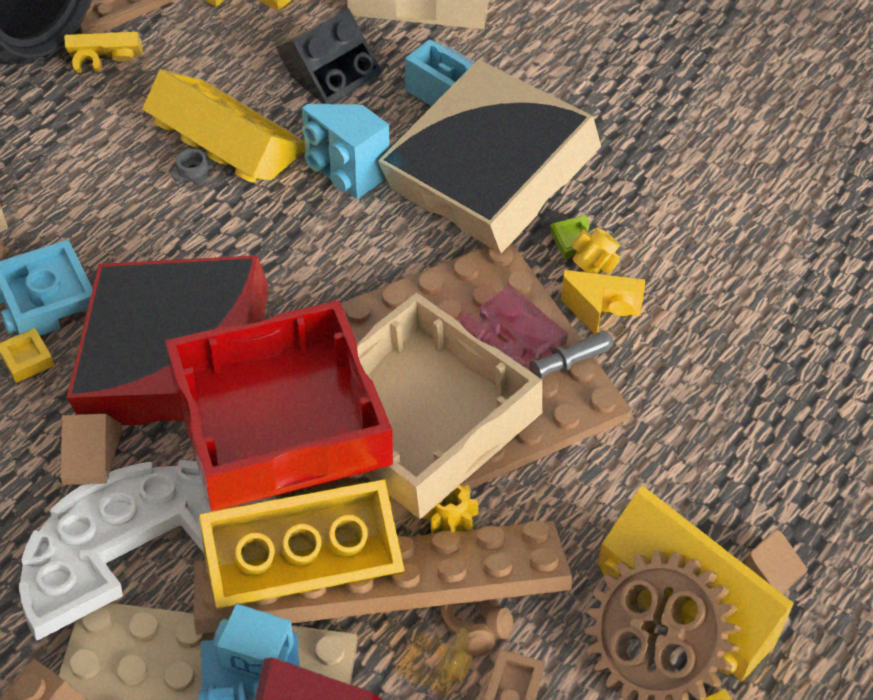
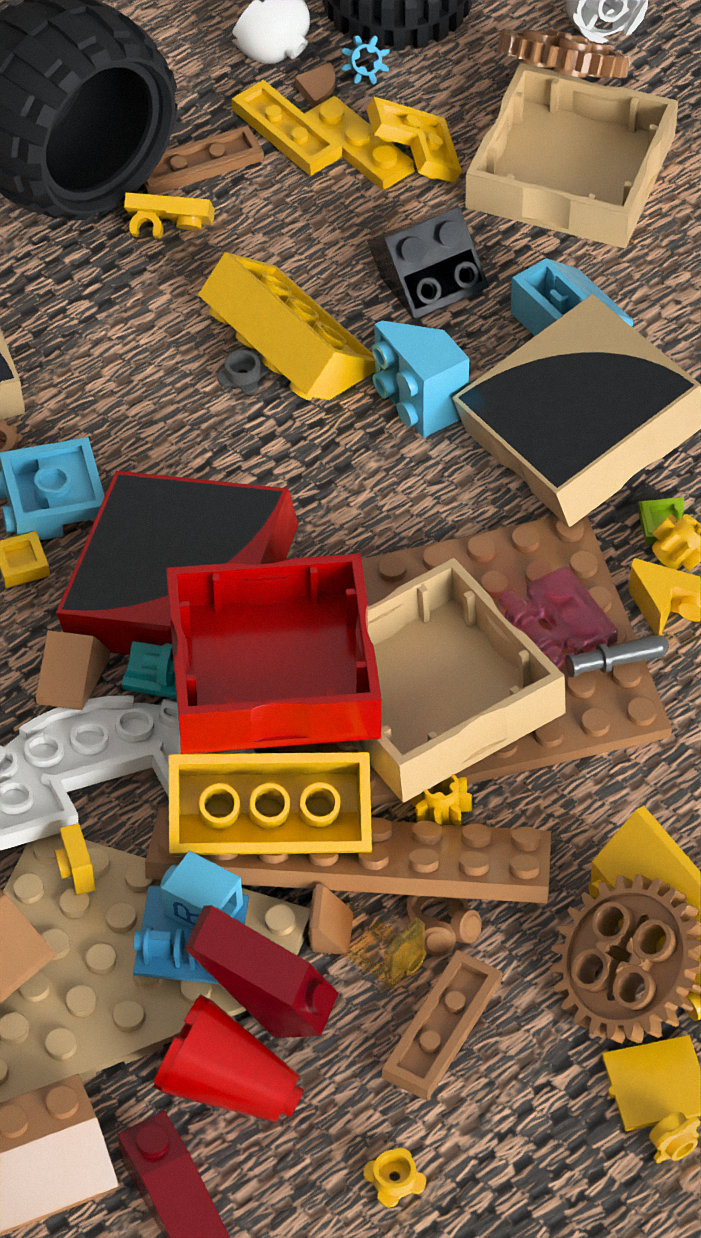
camera: 15 degrees right, 0 degrees up
none -> yellow plate [54,823,96,896]
none -> teal hips [121,641,177,699]
none -> medium nougat slope [309,884,353,954]

